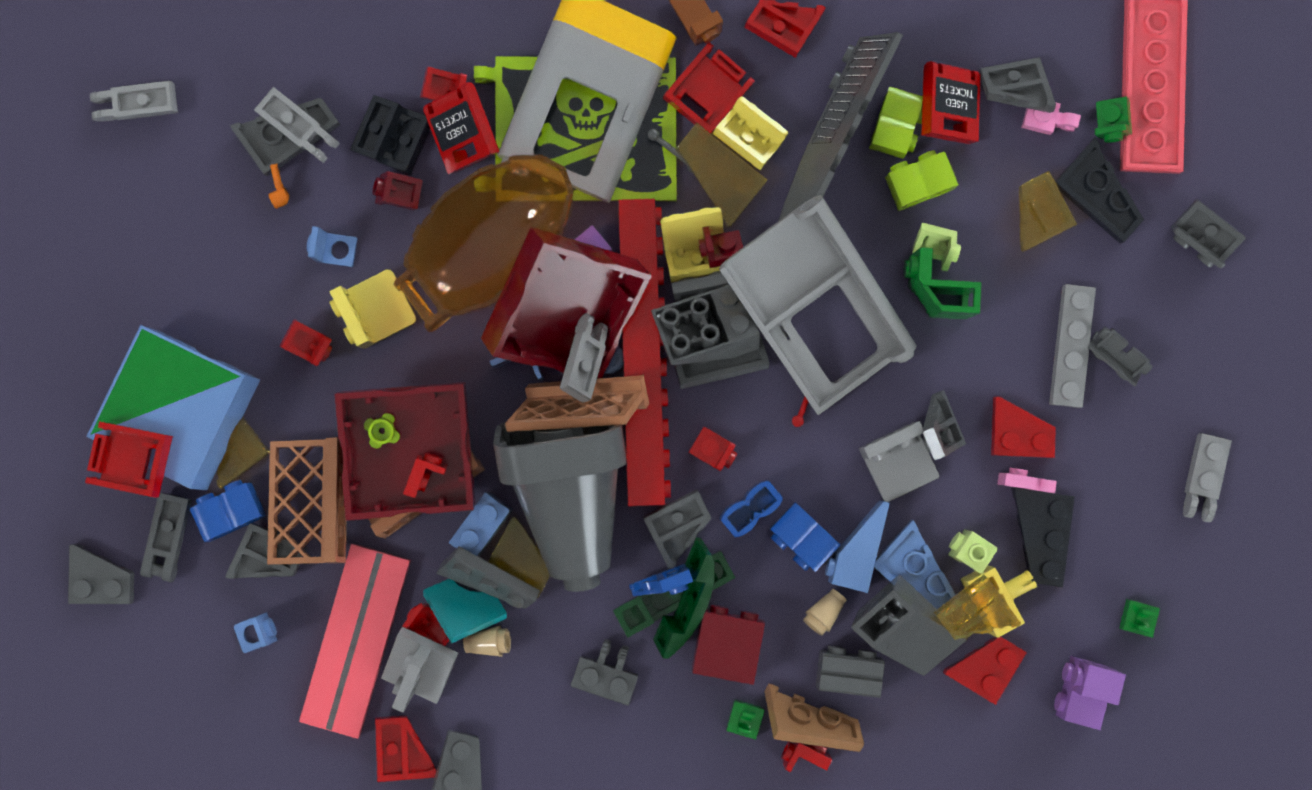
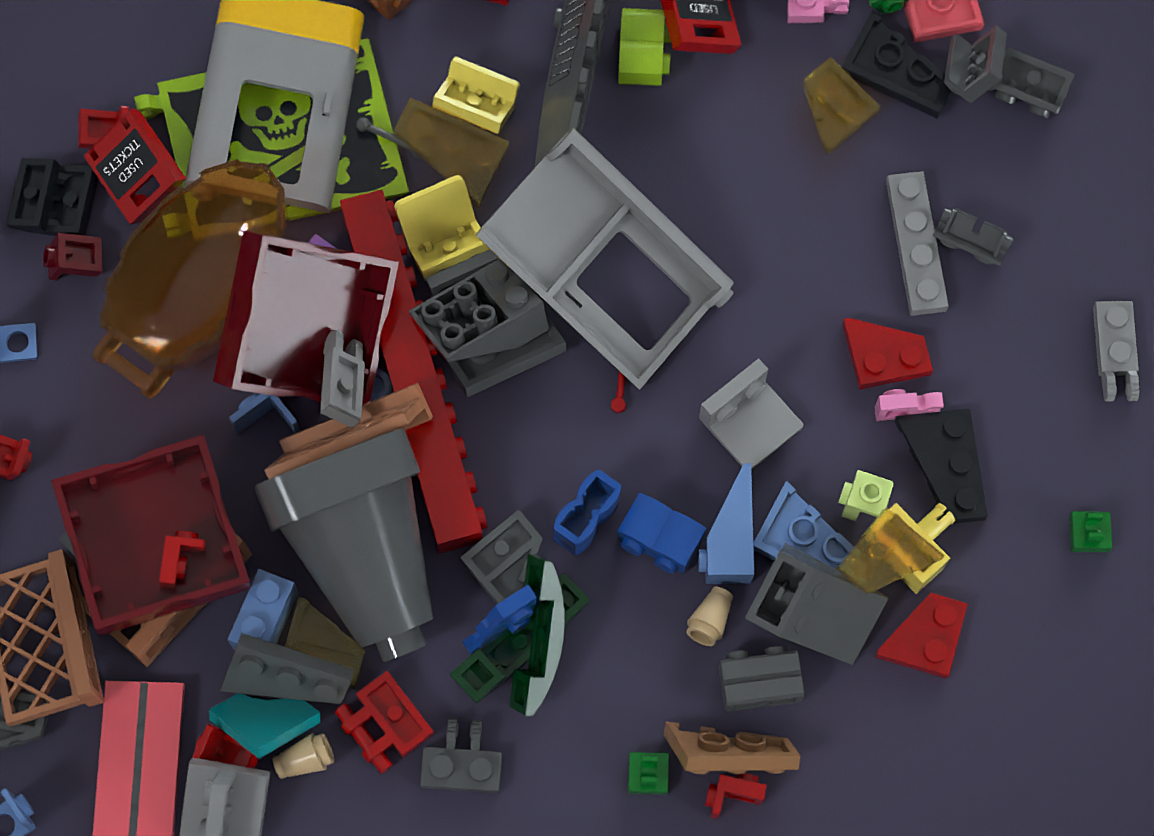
camera: 15 degrees left, 15 degrees down
light yellow bracket [329,270,416,349] -> none
lime plate [364,413,400,449] -> none
red container [663,42,755,137] -> none
red bracket [688,427,738,471] -> none
dark red brick [692,605,765,685] -> none
dark red bracket [698,226,743,268] -> none
lime brick [885,150,959,211] -> none
green piece [903,248,981,319] -> none
yellowish green bracket [912,223,961,272] -> none
dark grey wing [922,390,966,460] -> none
medium lavender brick [1054,656,1126,730] -> none
none -> red plate [334,671,434,774]
none -> dark grey bracket [944,25,1007,103]

